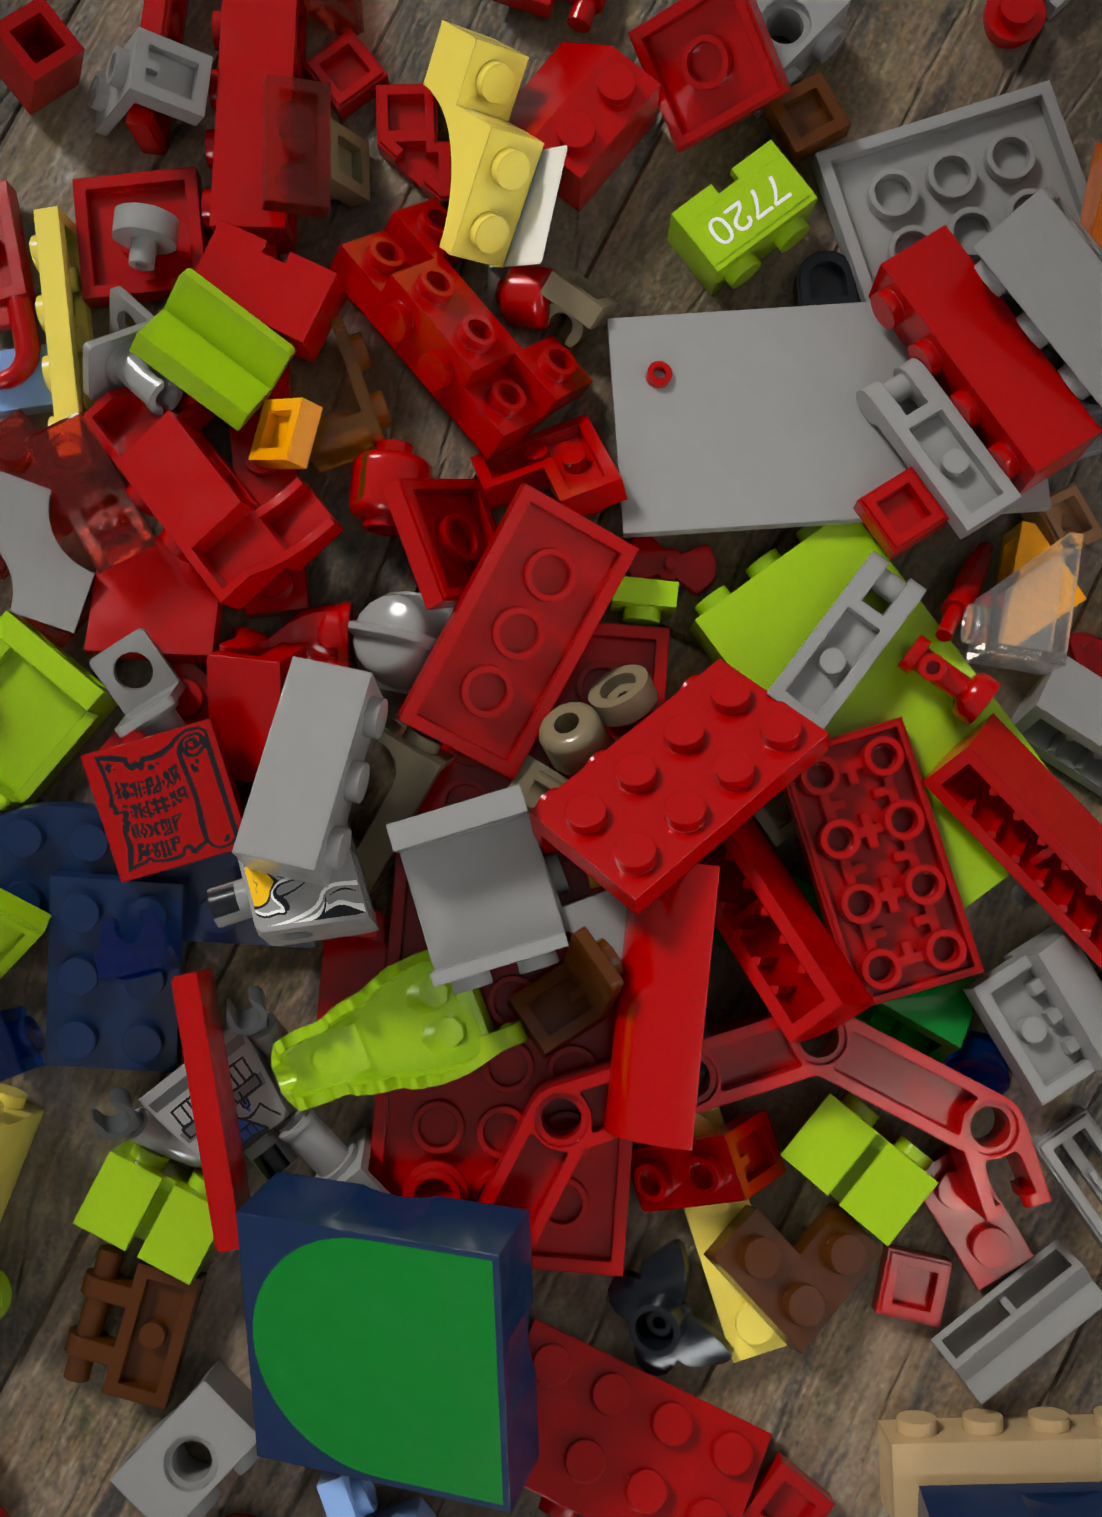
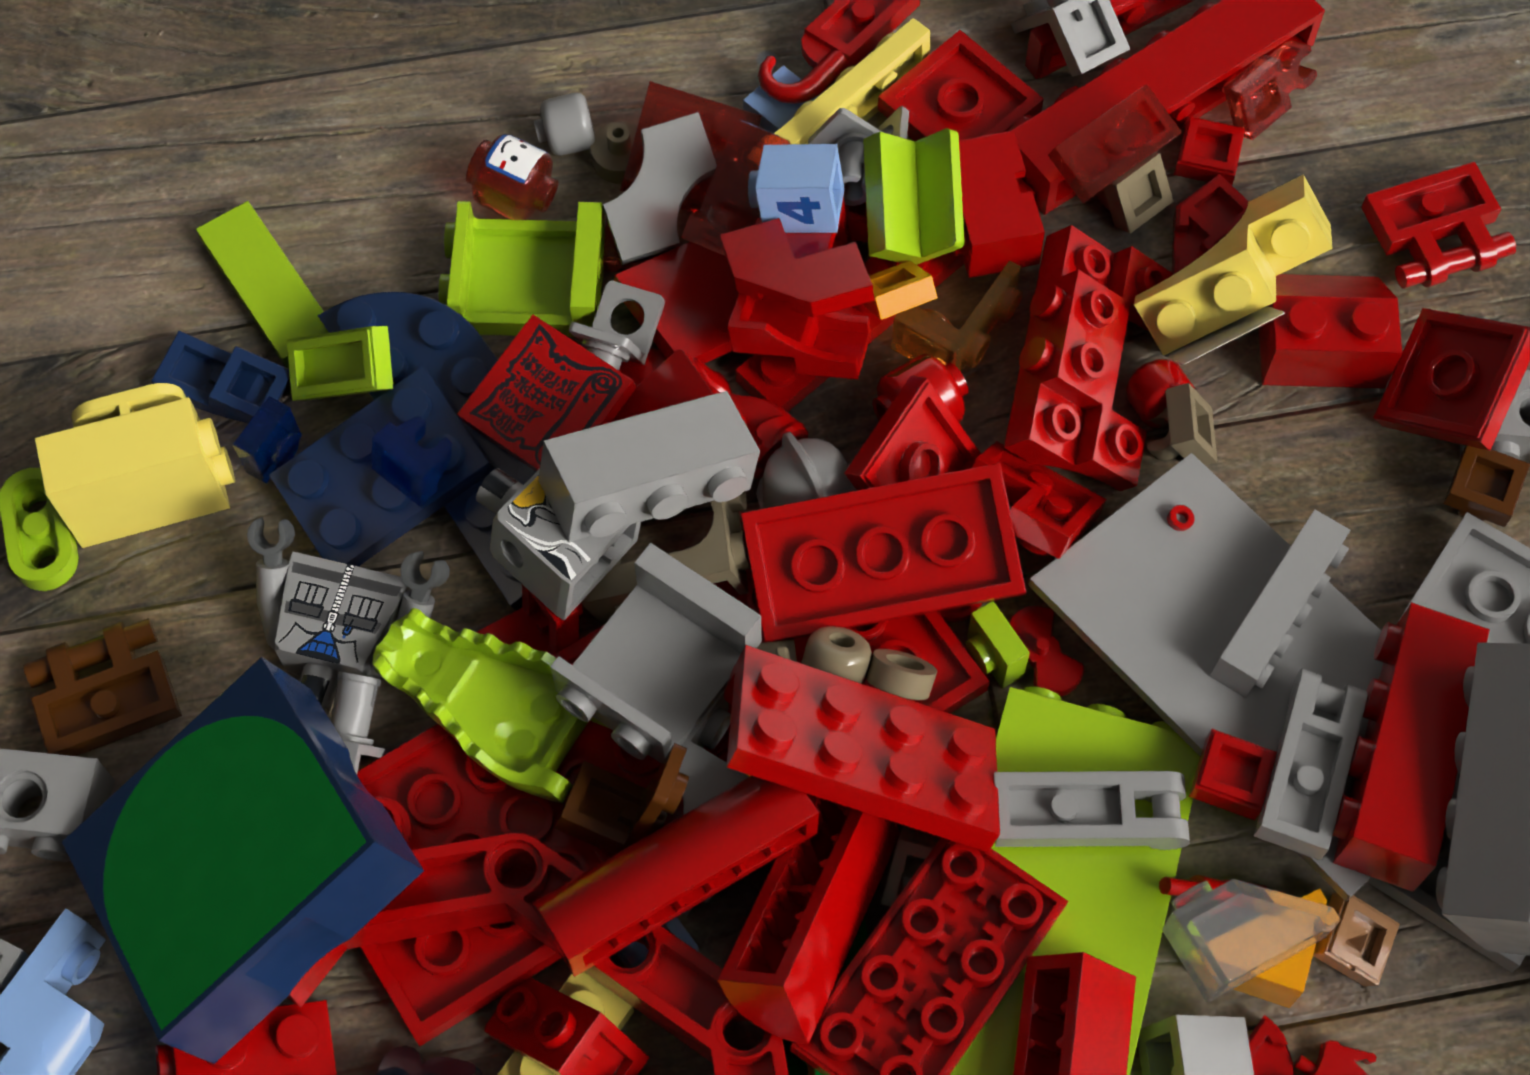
camera: 50 degrees right, 20 degrees down
lime piece [73,1139,215,1285] -> none
light grey tile [111,202,179,271] -> none
red tile [171,968,251,1253] -> none
lime brick [667,140,818,296] -> none
black tile [793,251,861,306] -> none
red piece [897,634,1001,726] -> none
none -> red tile [720,218,875,318]
none -> light blue brick [748,144,845,233]
none -> light grey piece [1210,509,1351,698]

